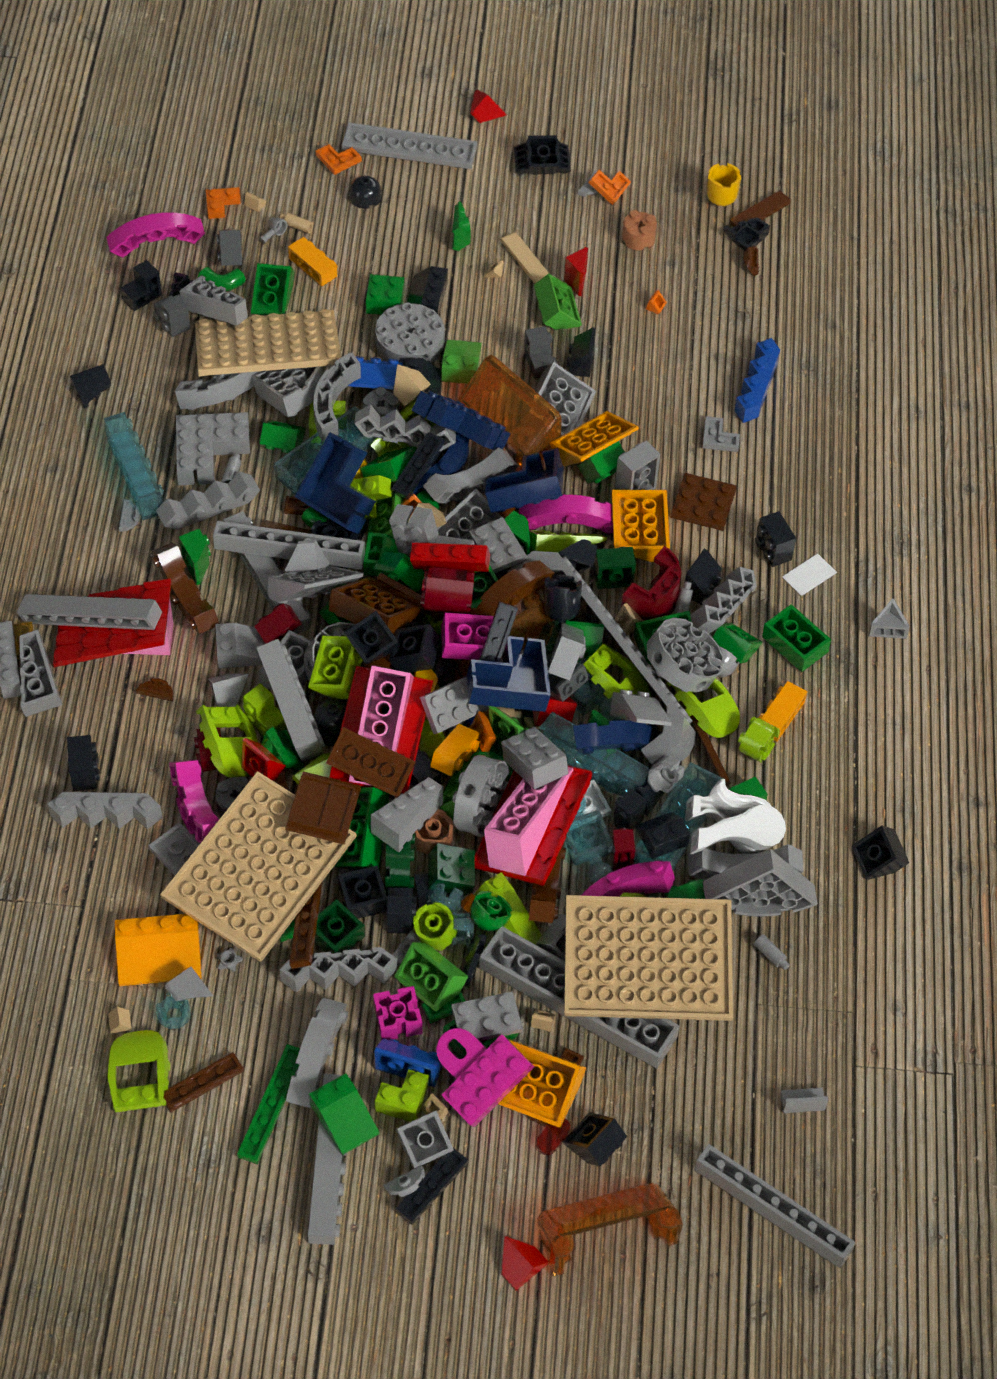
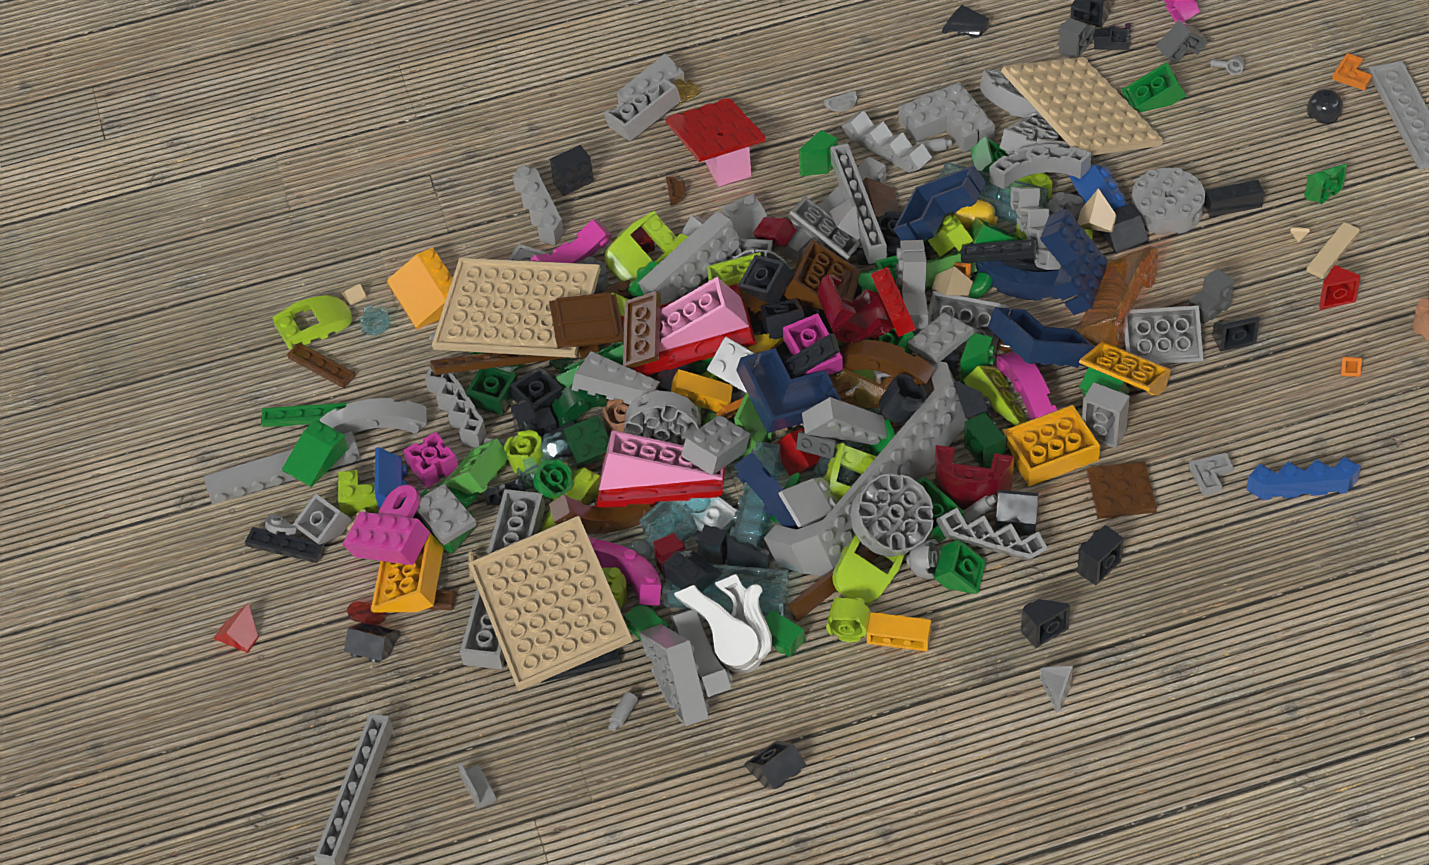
camera: 75 degrees right, 5 degrees down
light grey brick [17,594,162,630] -> none
clear light blue brick [104,412,164,520] -> none
reddish brown brick [152,542,220,634] -> none
light grey slope [165,967,214,1001] -> none
light grey wedge [180,275,248,325] -> none
green cylinder [197,267,246,291] -> none
orange plate [206,187,241,219] -> none
red slope [242,738,285,781] -> none
tan slope [245,192,267,212] -> none
tan cylinder [280,213,313,234] -> none
light orange brick [288,236,338,287] -> none
green brick [366,274,405,315] -> none
light grey brick [423,447,519,503] -> none
bright green slope [442,340,482,385] -> none
bright green slope [534,273,582,330] -> none
clear orange windscreen [537,1183,683,1277] -> none
tan slope [615,603,644,636] -> none
light grey hair [648,755,685,793] -> none
green brick [762,604,831,672] -> none
white sticker [782,554,837,596] -> none
none -> black slope [1021,599,1070,648]

